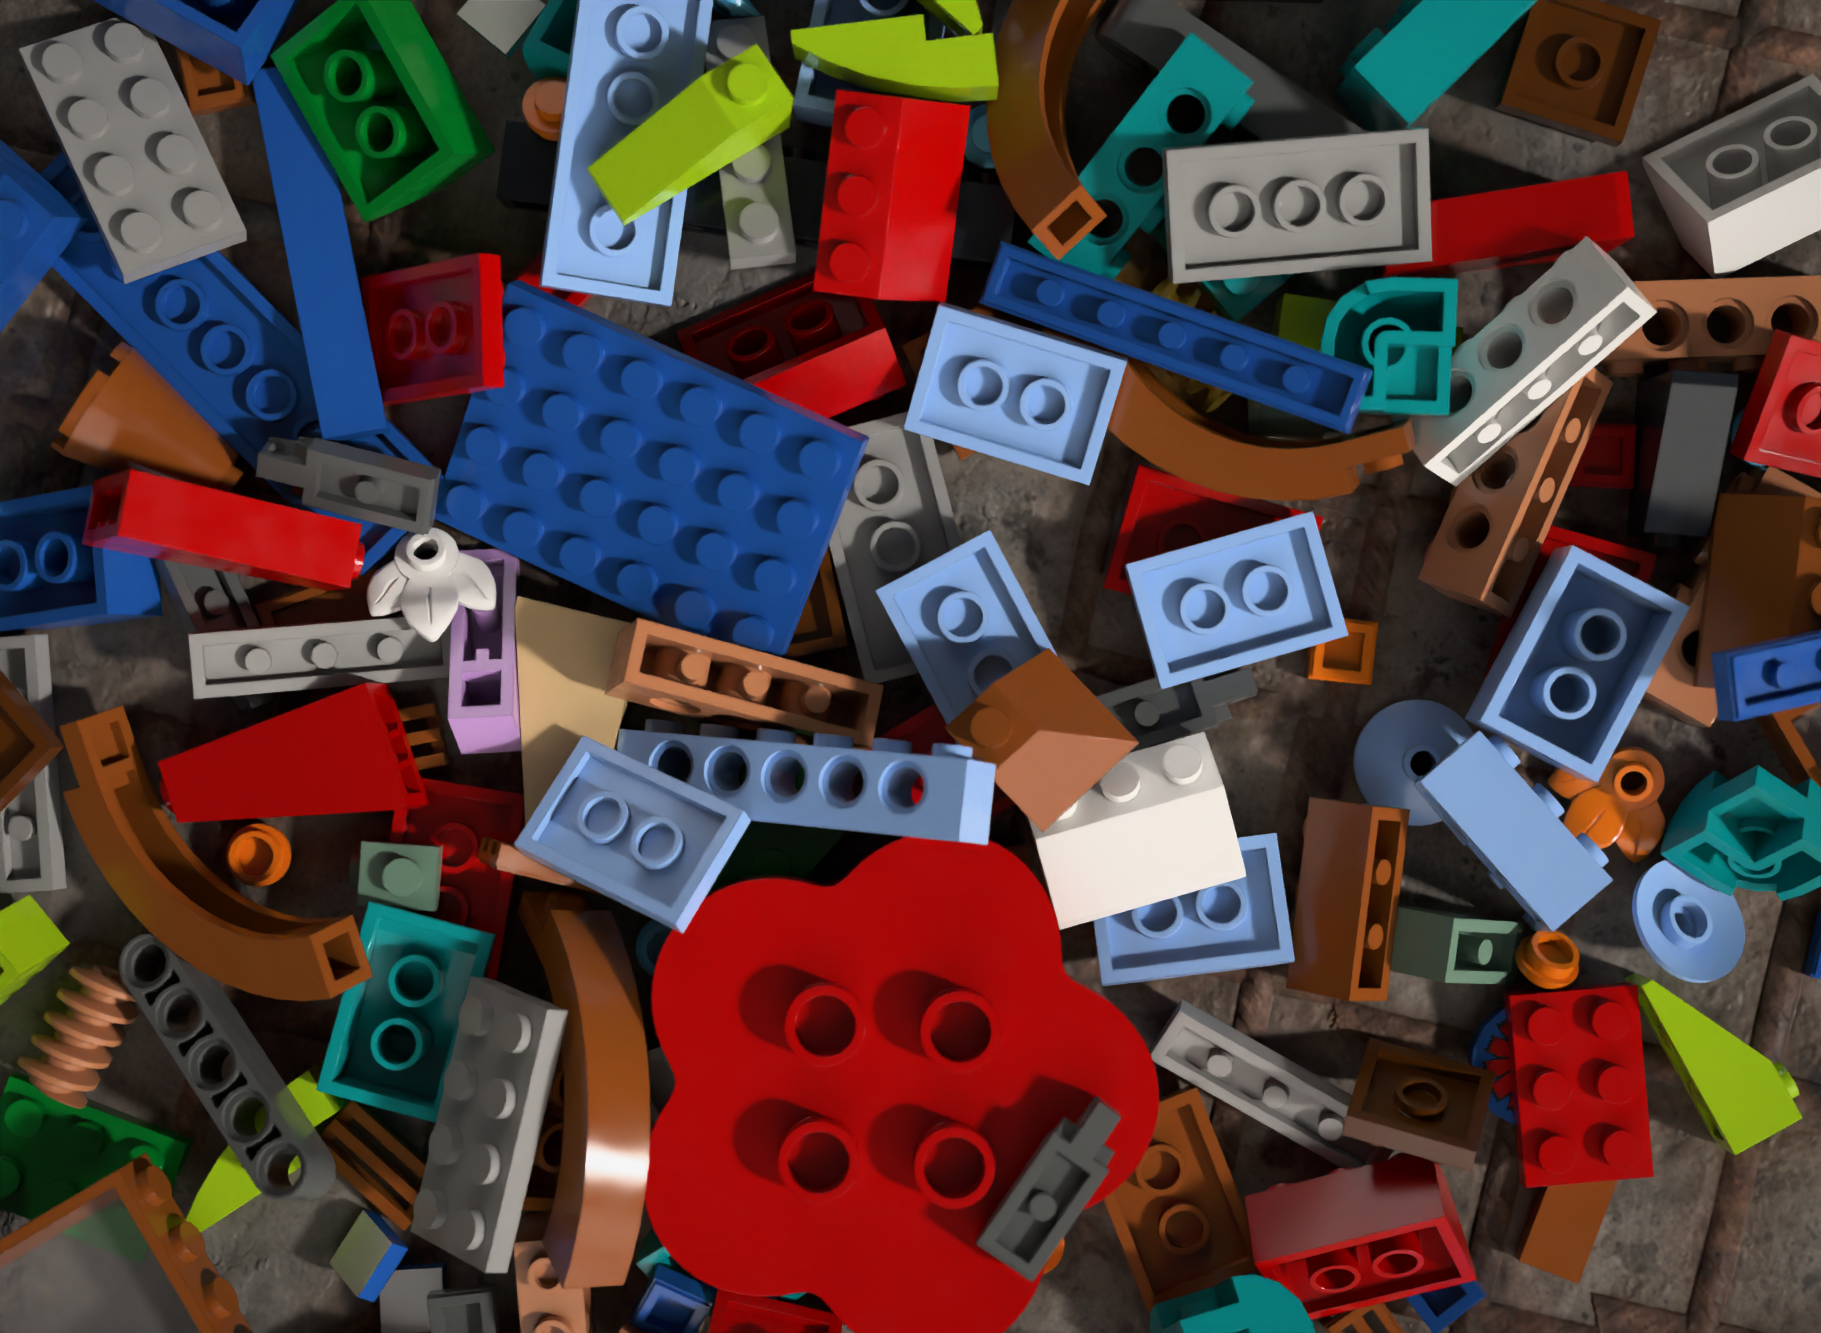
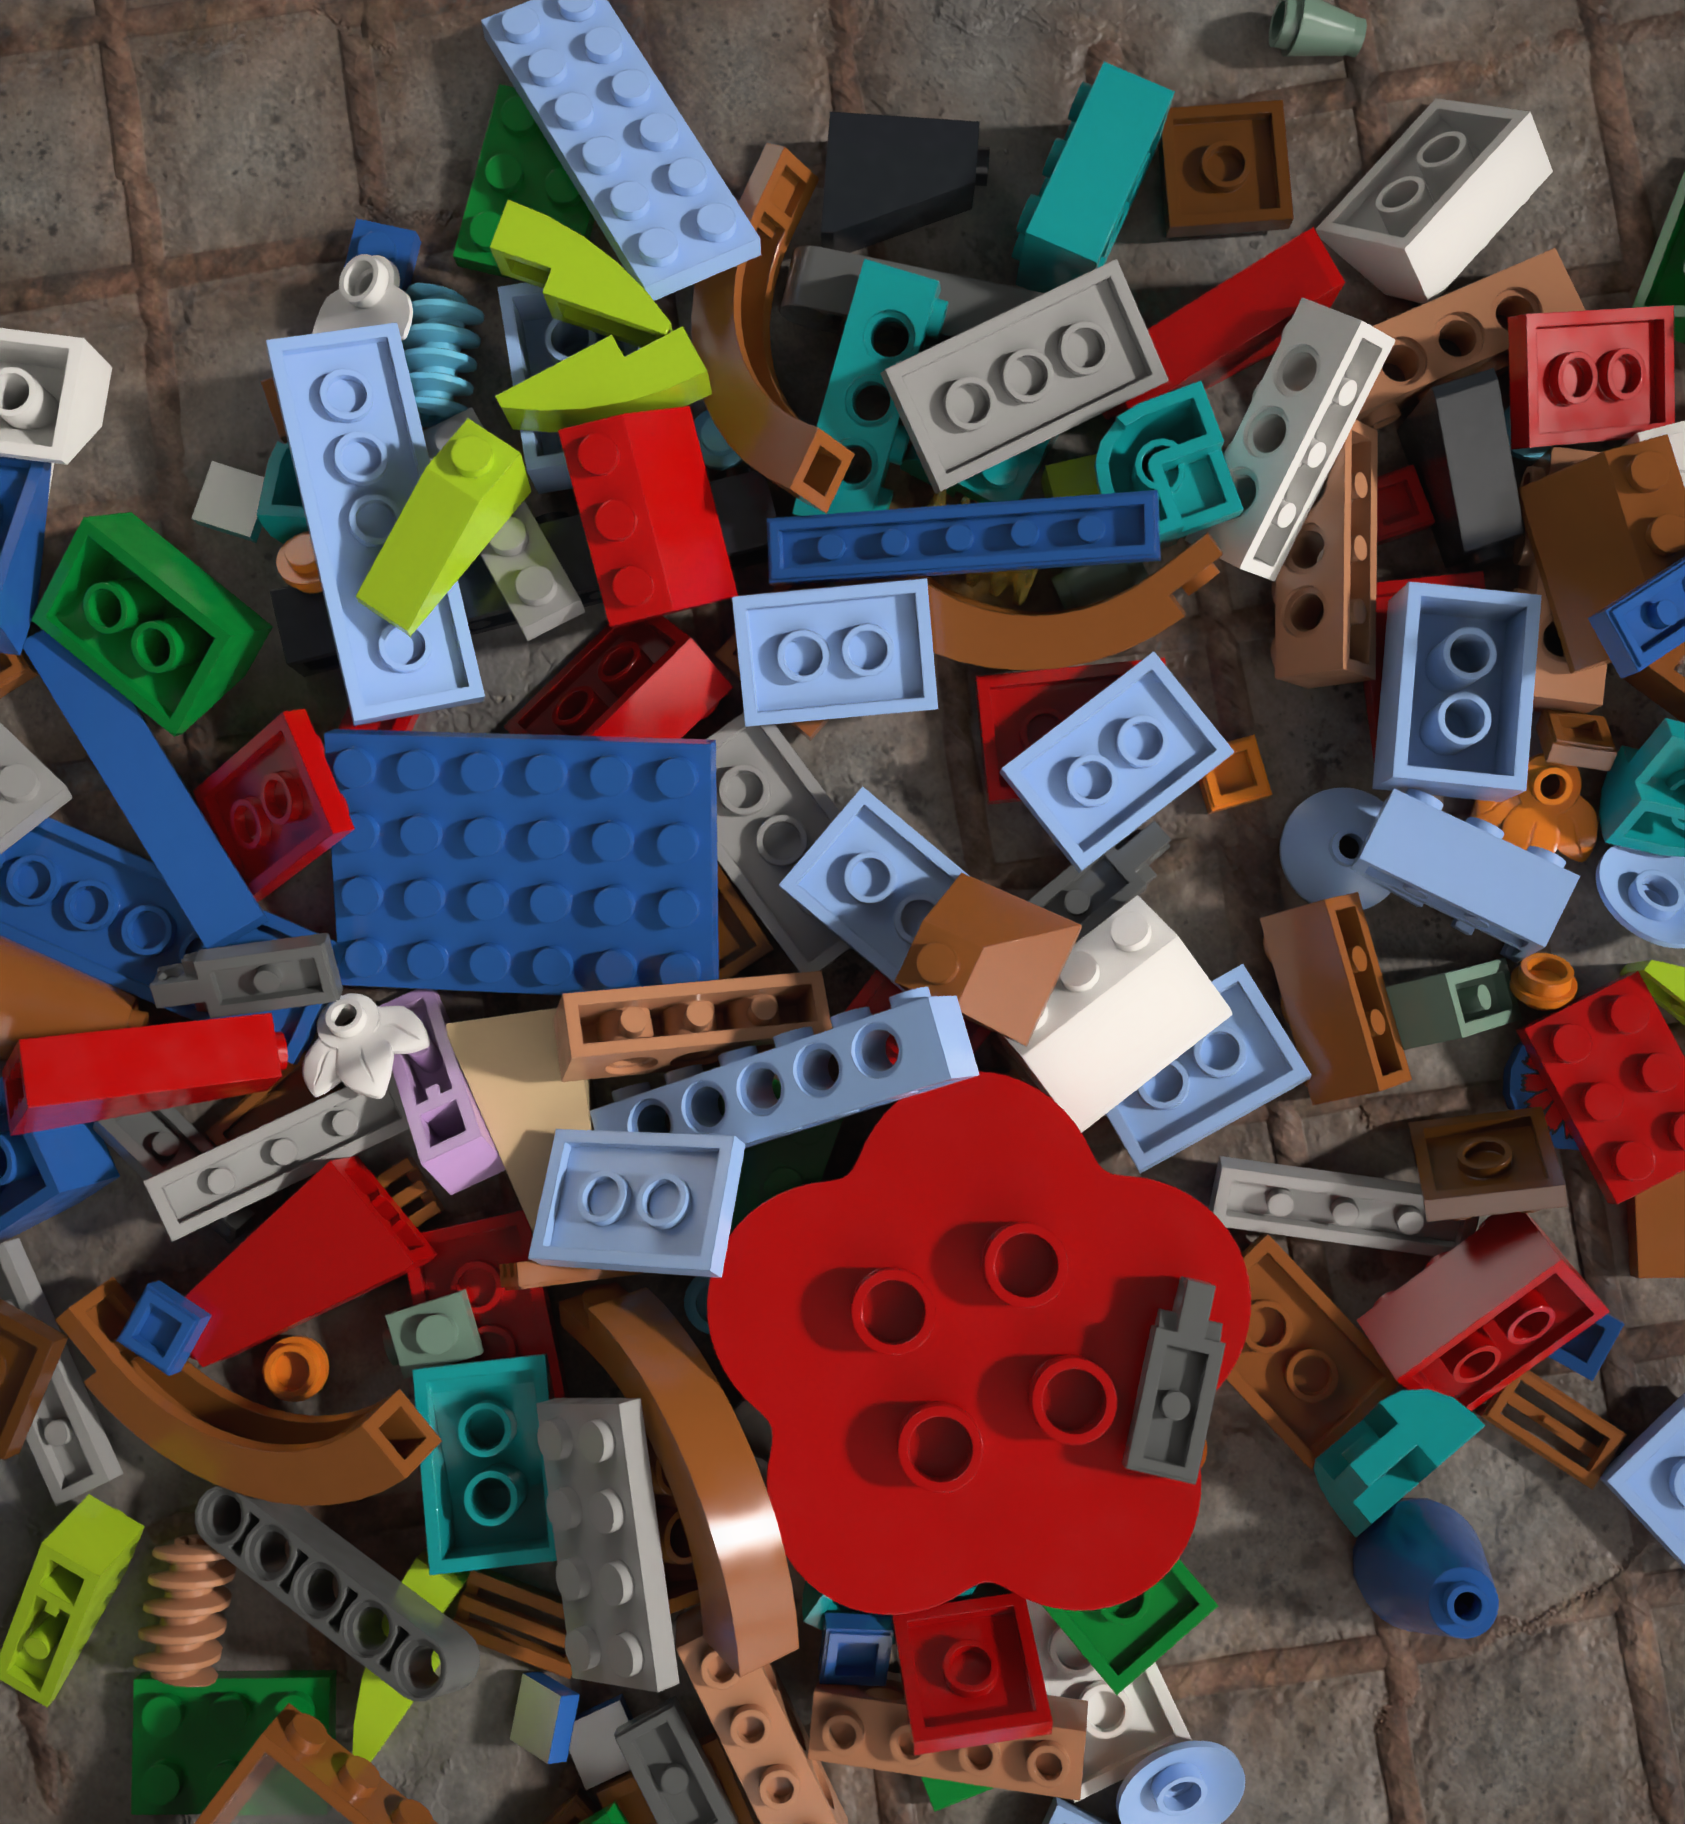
camera: 20 degrees left, 5 degrees down
none -> blue tile [116,1281,212,1376]
none -> dark orange tile [1536,709,1617,771]

